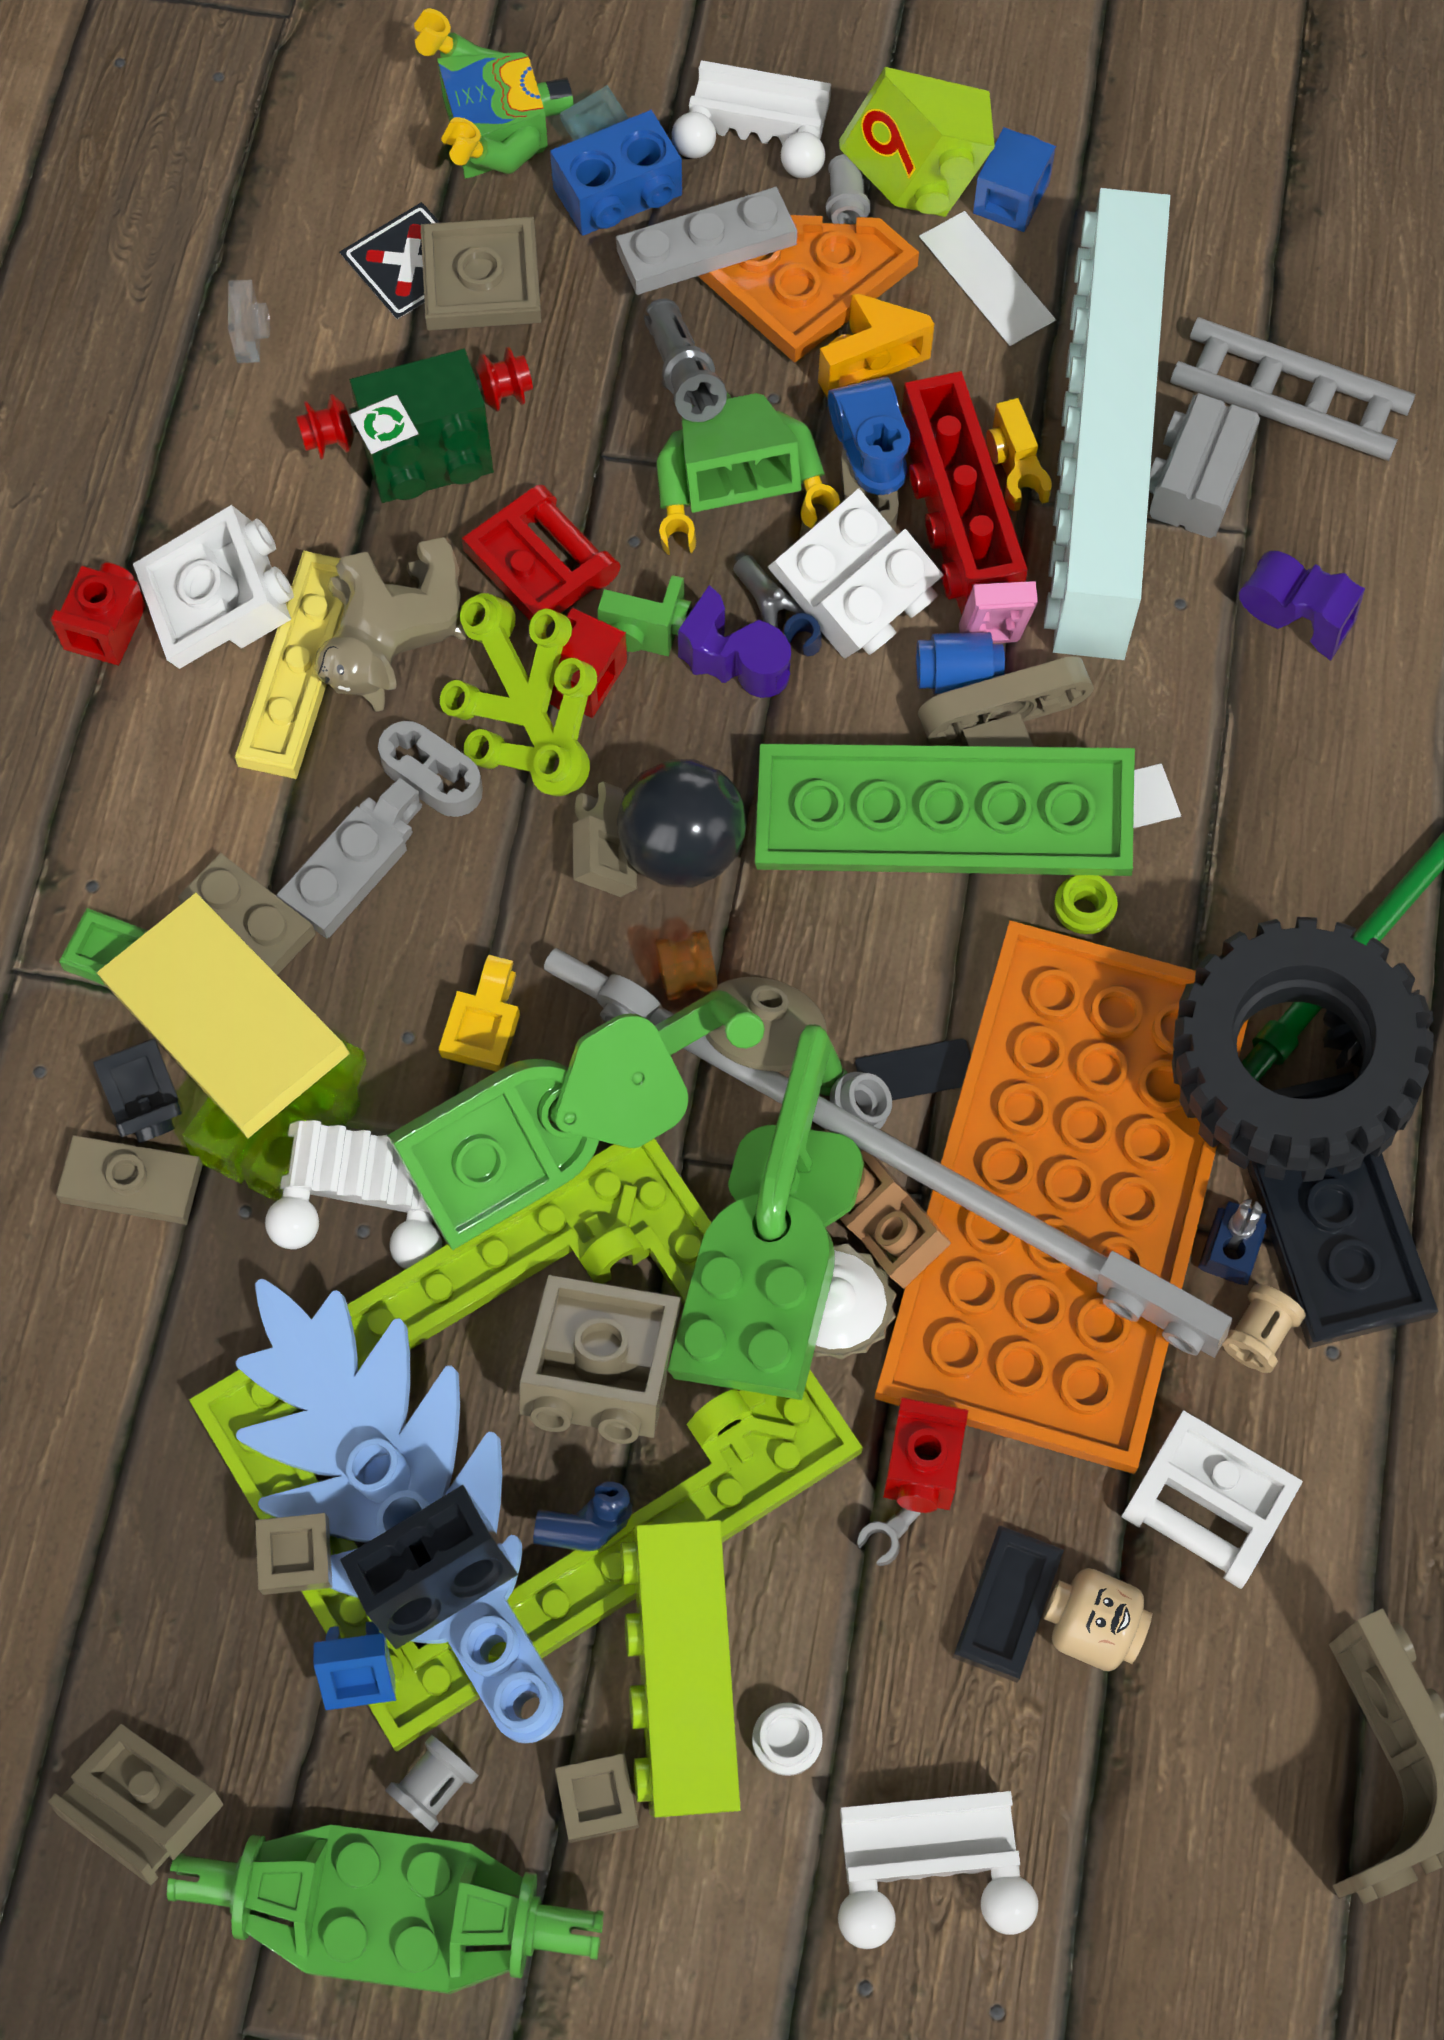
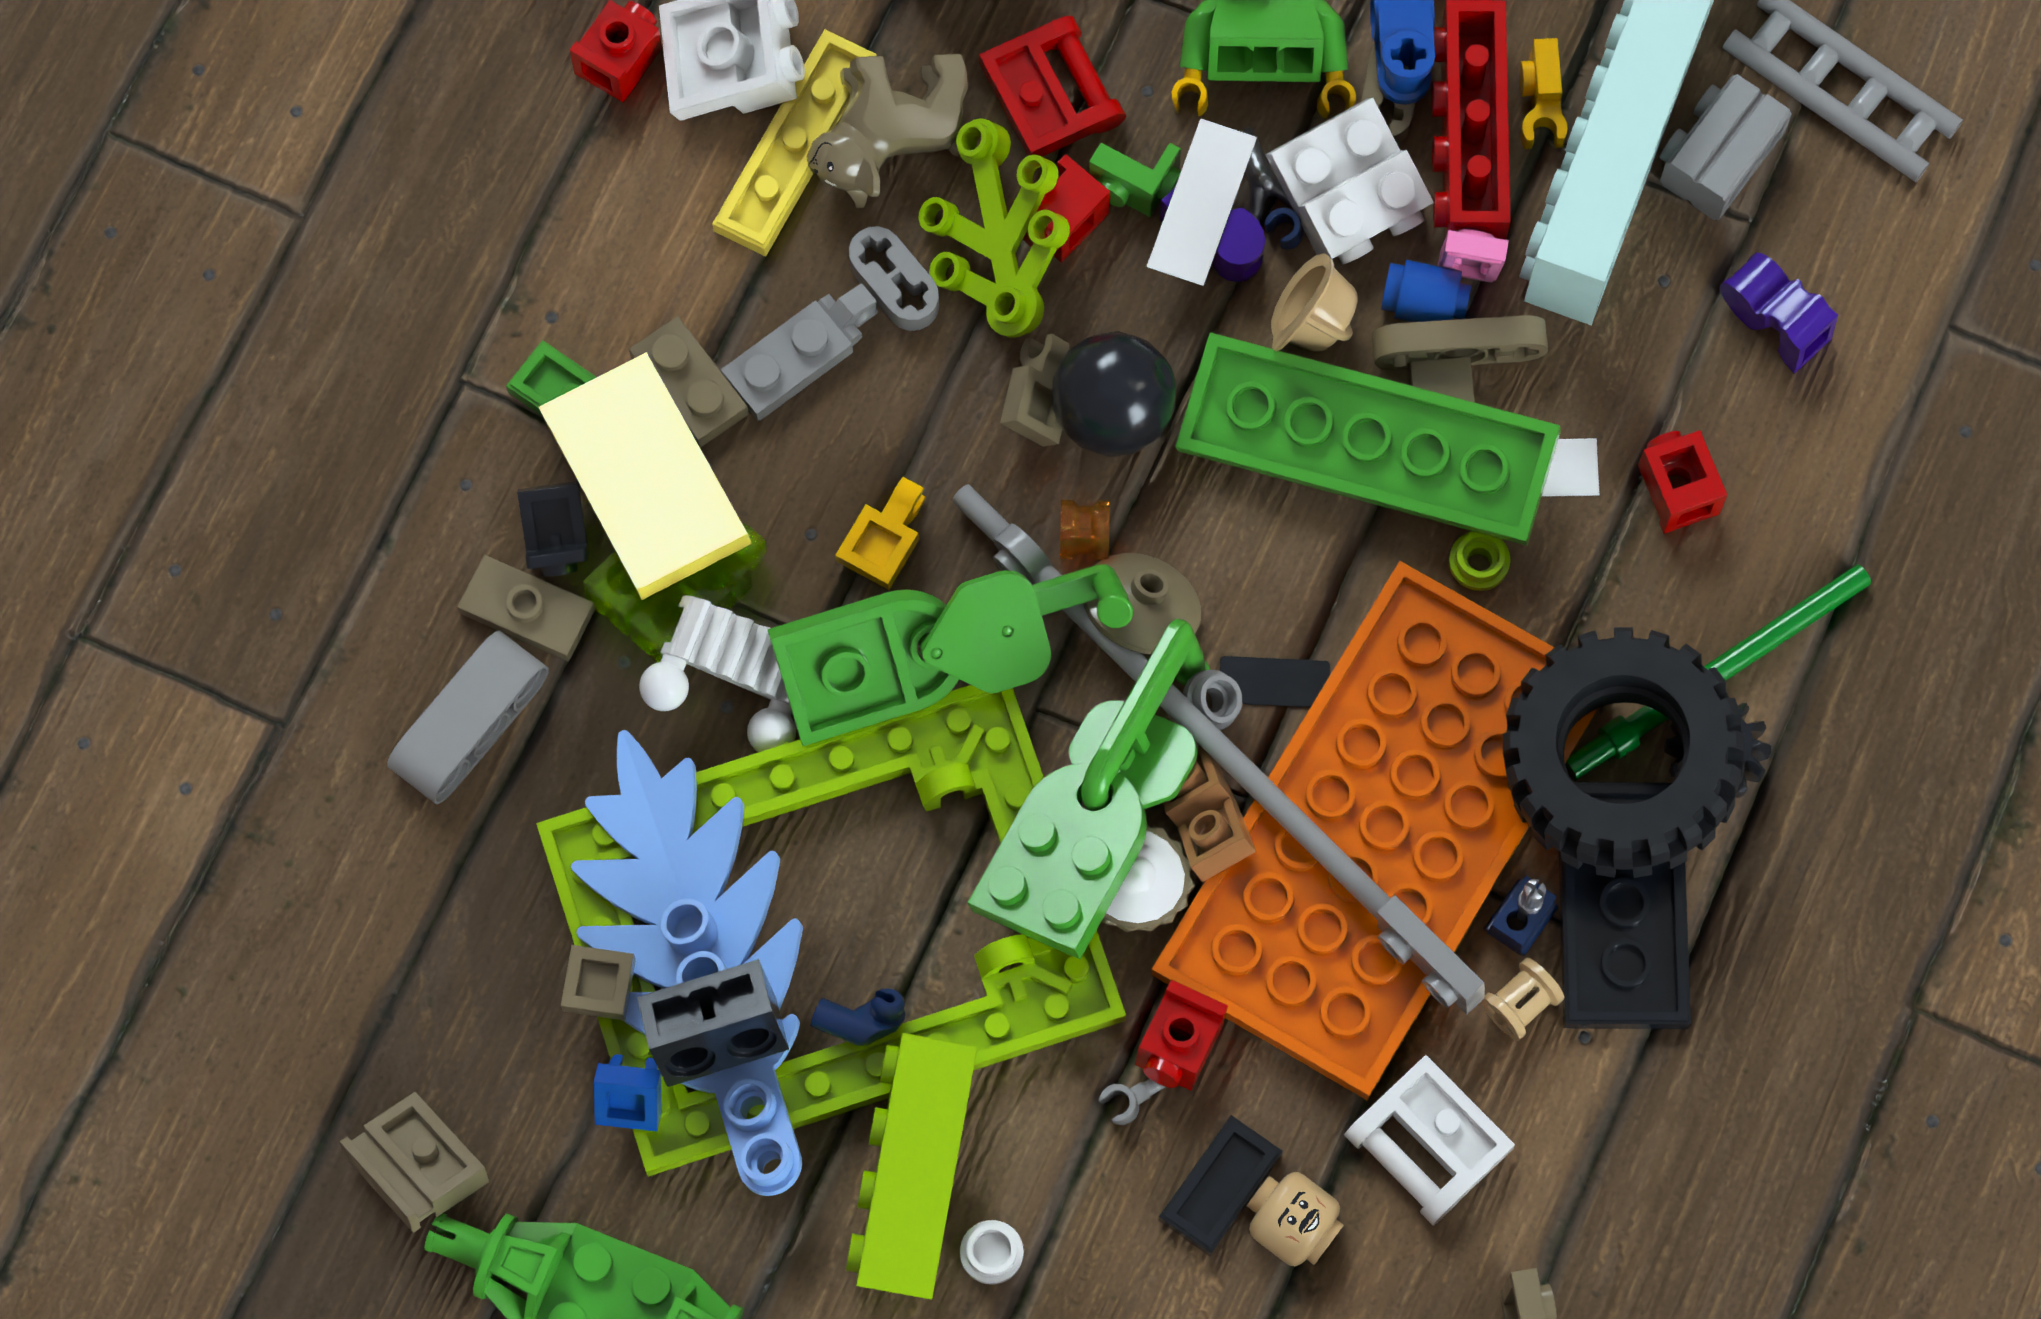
camera: 15 degrees right, 5 degrees up
light grey bush [385,1735,479,1832] -> none
dark tan plate [519,1275,681,1444] -> none
dark tan plate [555,1753,639,1843] -> none
none -> light grey beam [387,631,549,804]
none -> white sticker [1147,119,1257,286]
none -> tan piece [1271,253,1358,352]
none -> red brick [1638,430,1728,534]

